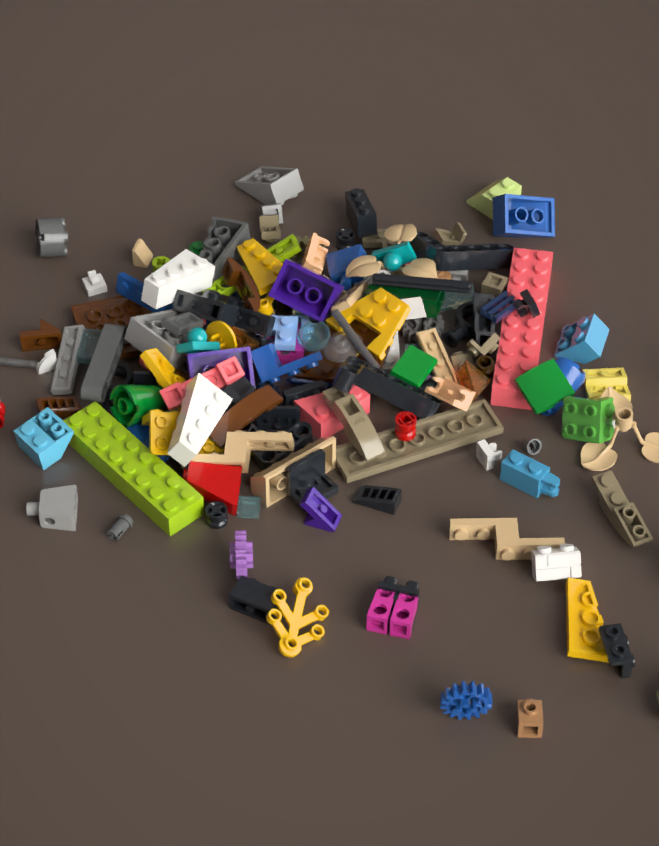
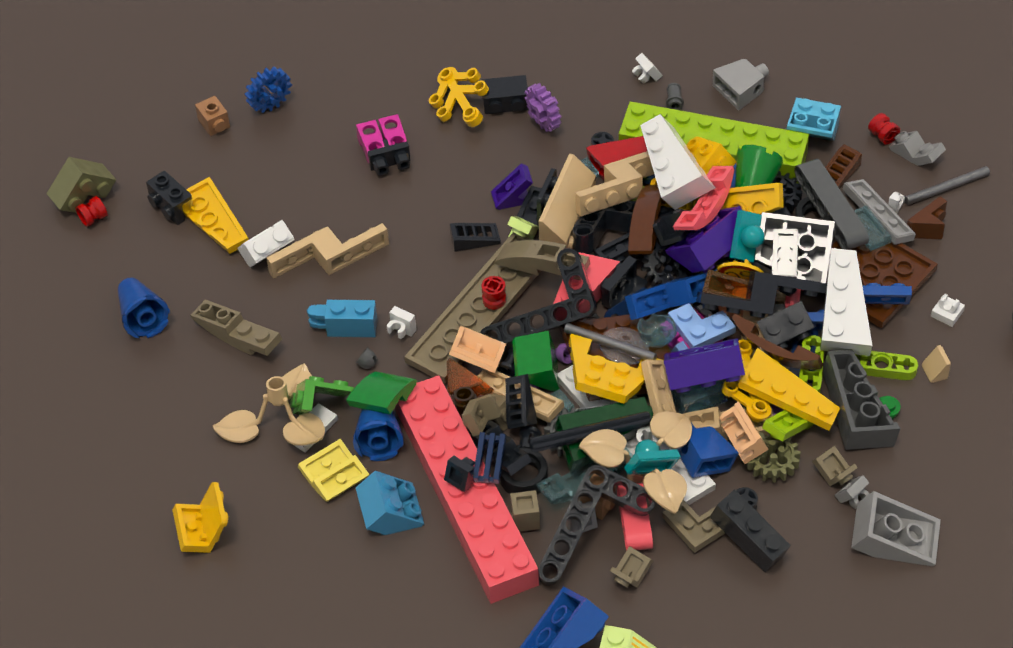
camera: 150 degrees right, 5 degrees up
none -> black slope [505,374,537,429]
none -> yellowish green bracket [507,216,539,240]
none -> white tile [632,53,663,84]

